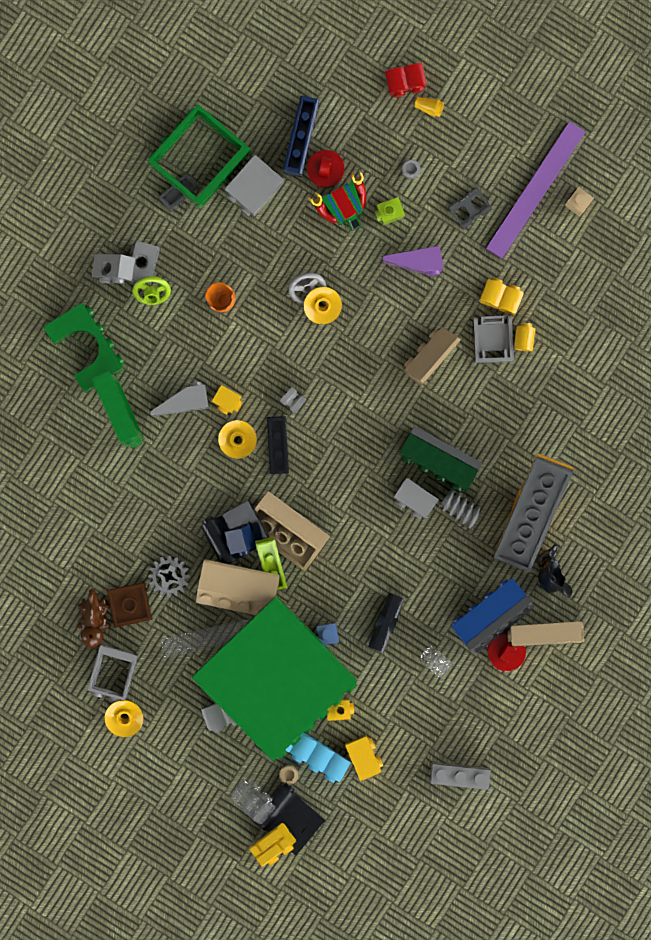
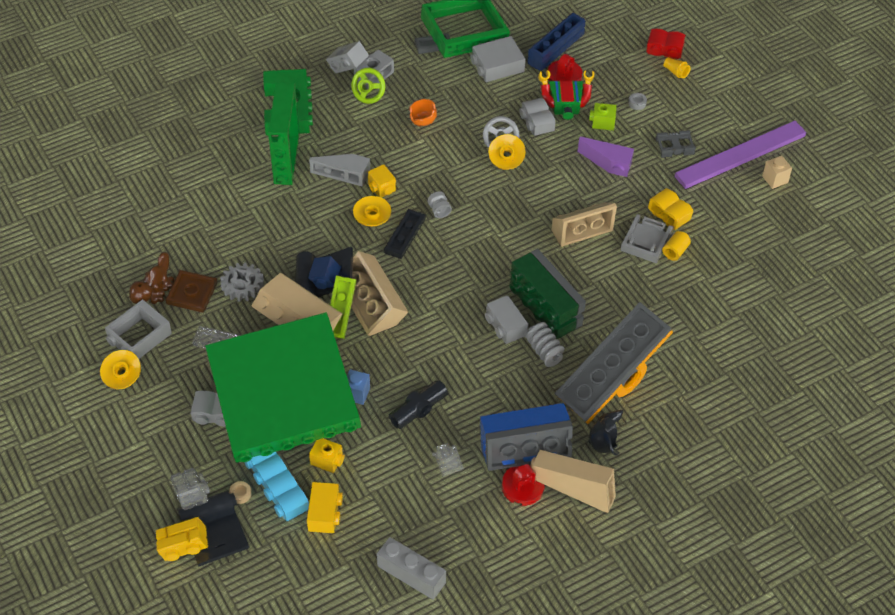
camera: 25 degrees right, 35 degrees down
none -> light grey brick [520,98,555,136]

